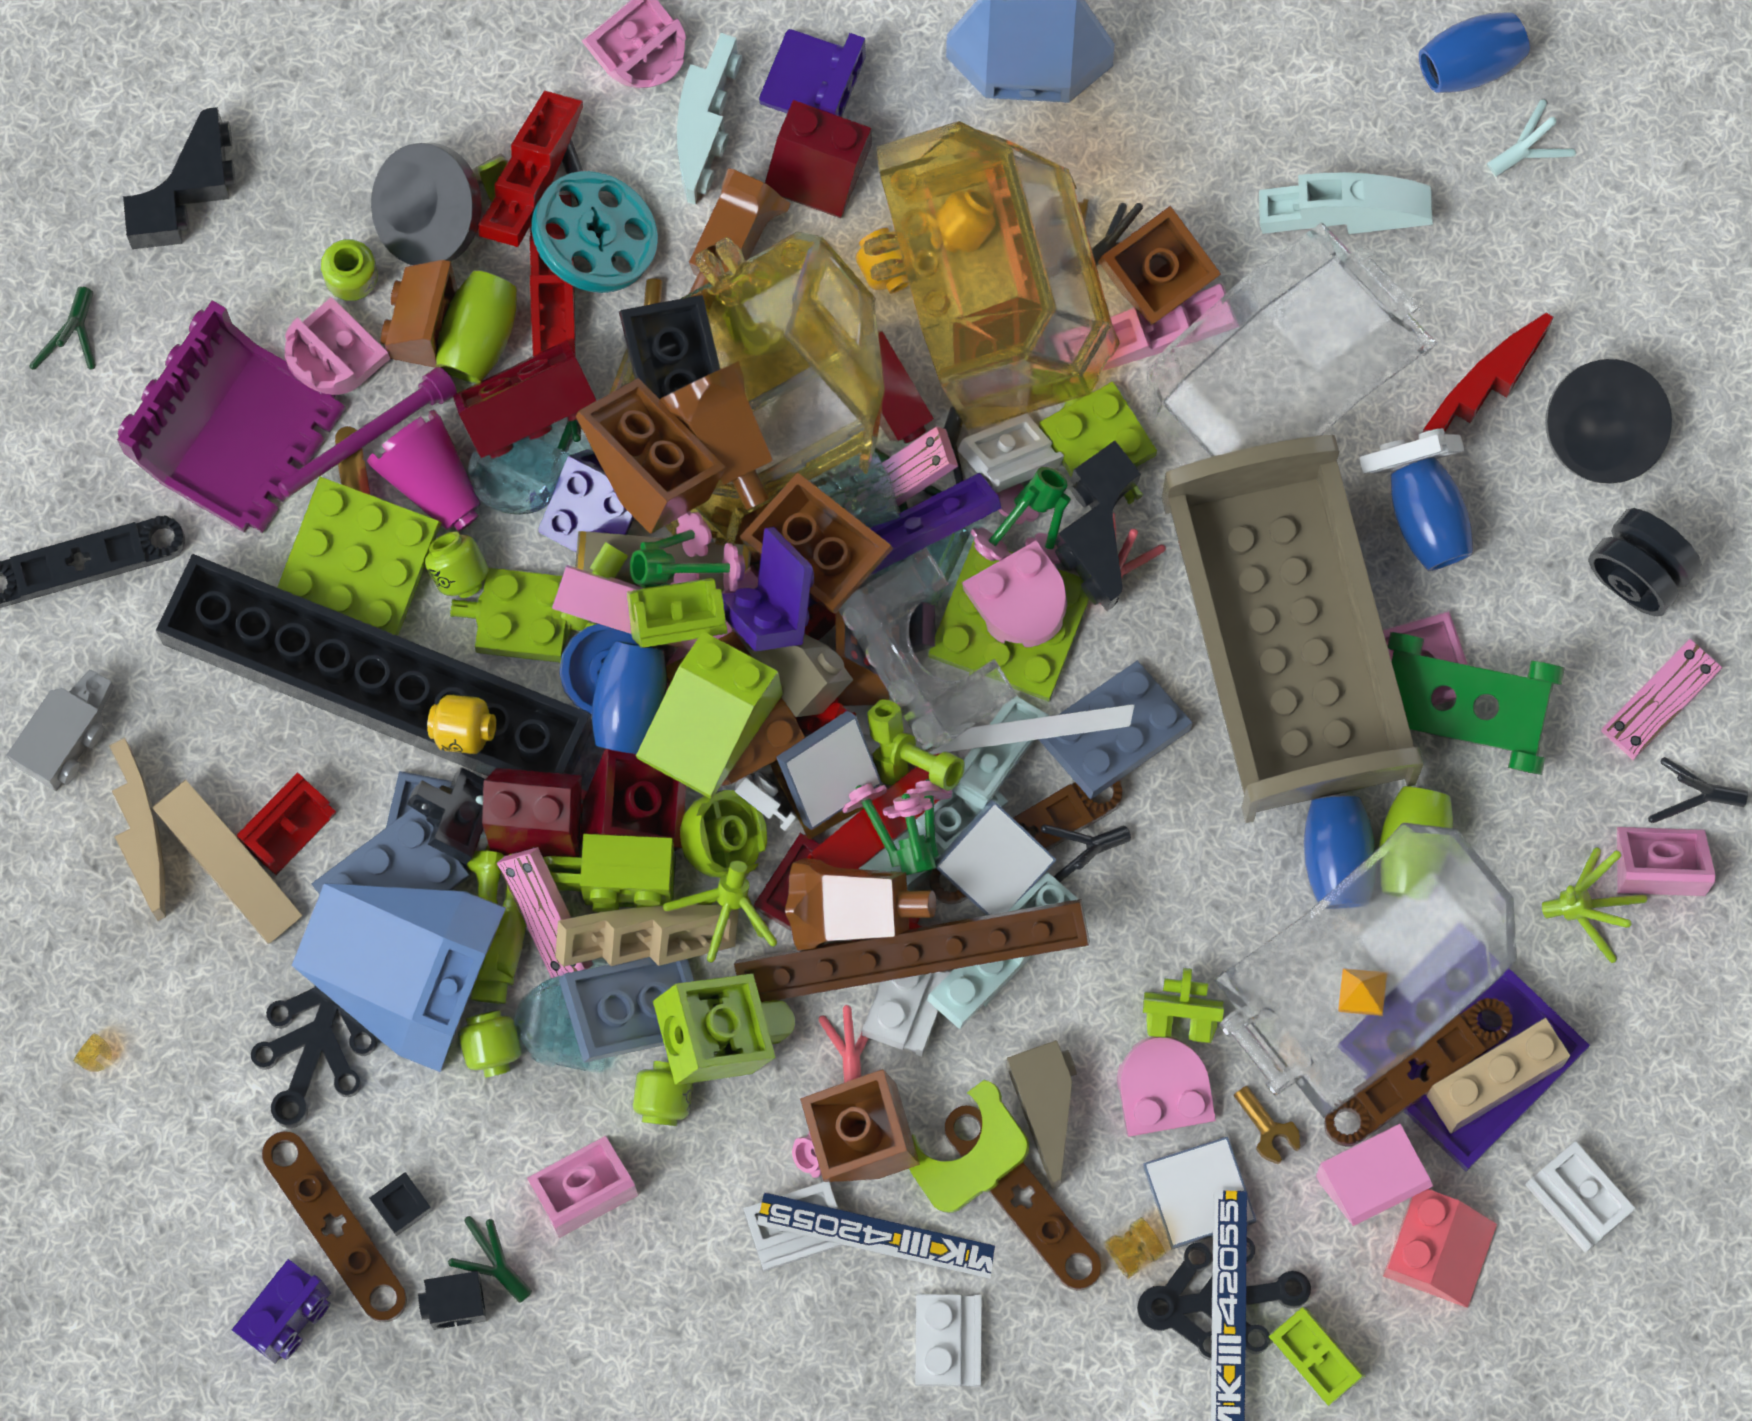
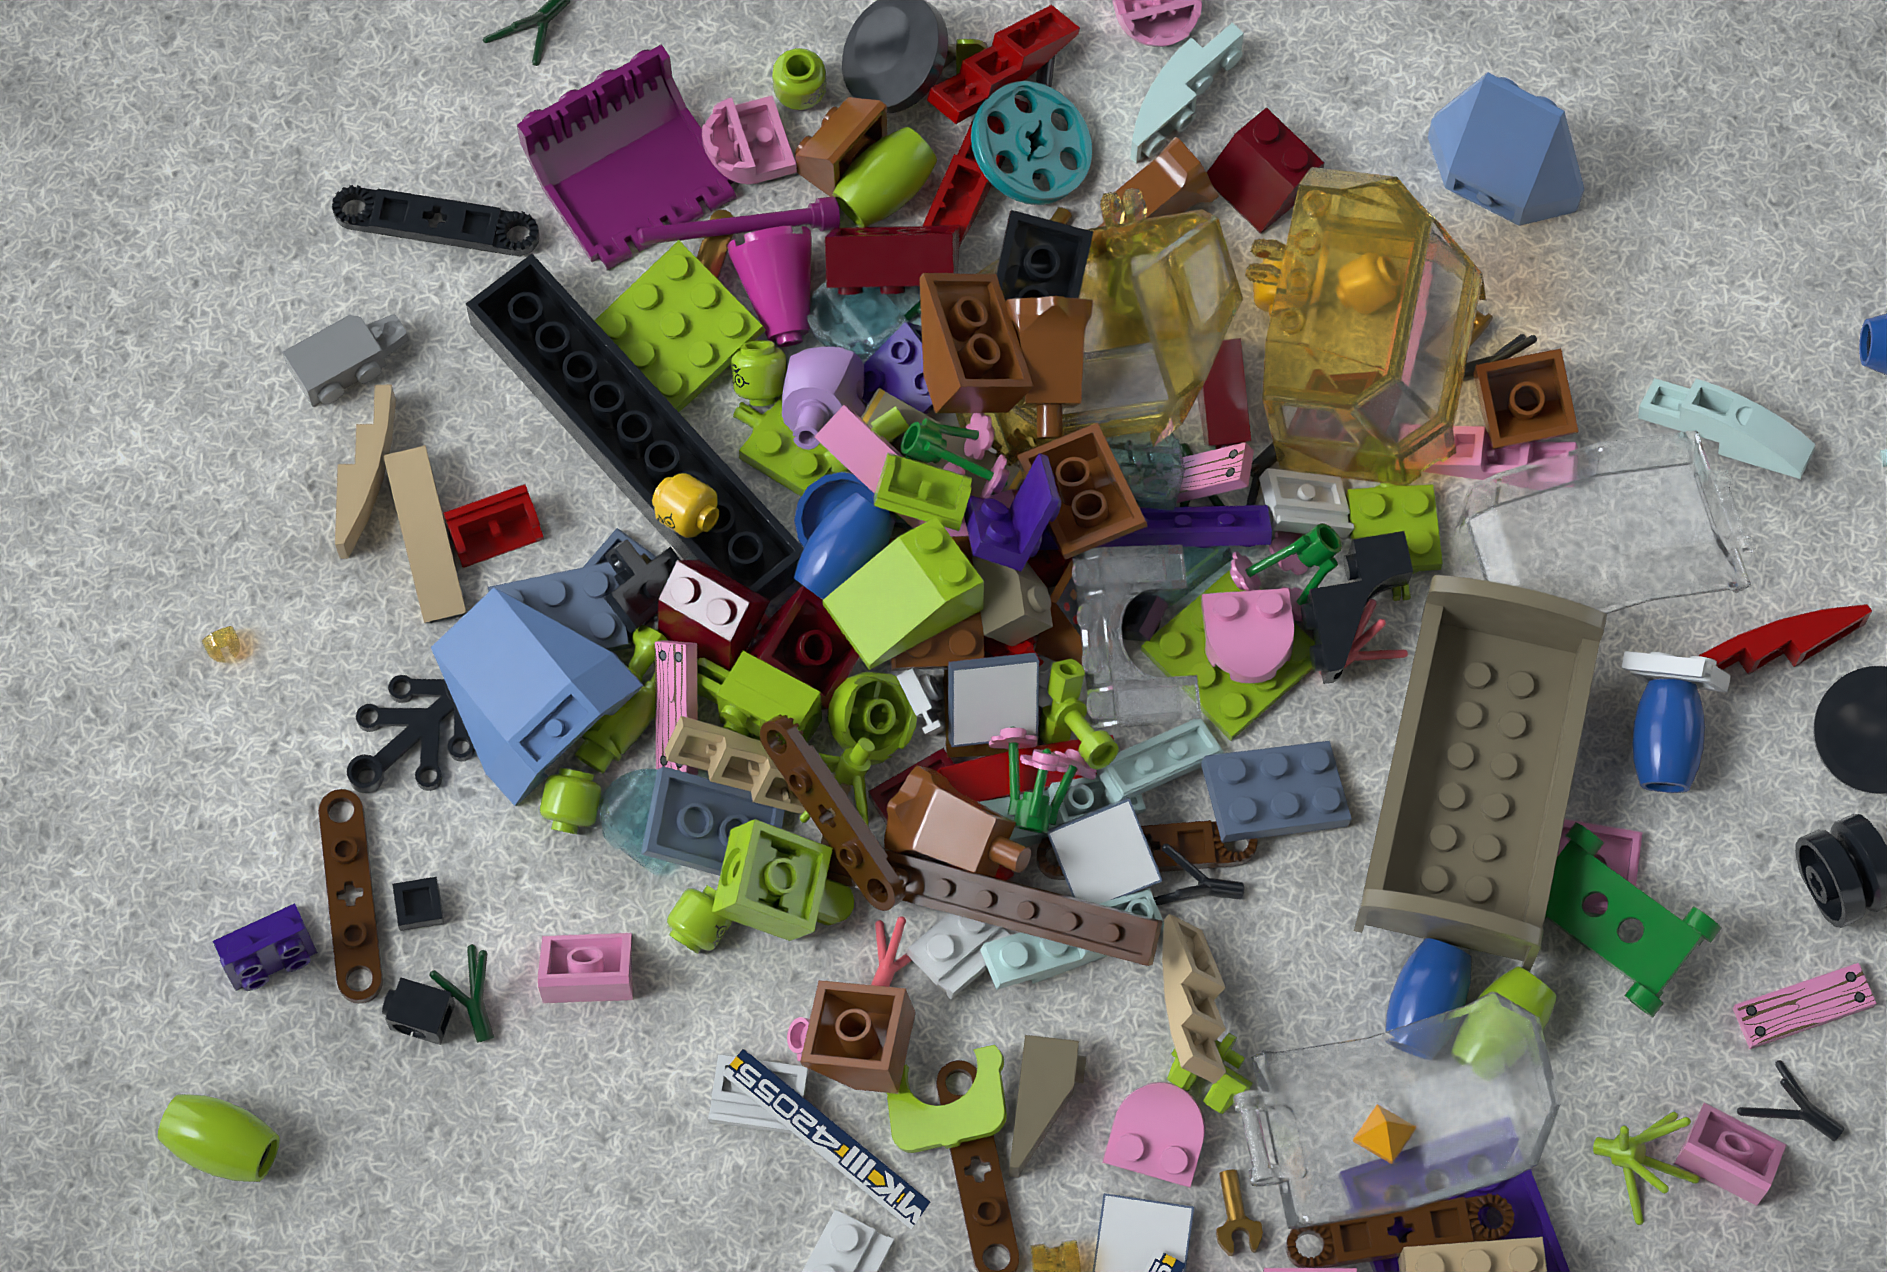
camera: 25 degrees right, 5 degrees down
dark purple bracket [759,29,866,117] -> none
white sticker [914,705,1134,754] -> none
none -> reddish brown piece [760,714,906,911]
none -> lavender piece [782,347,866,450]
none -> tan slope [1162,914,1226,1084]

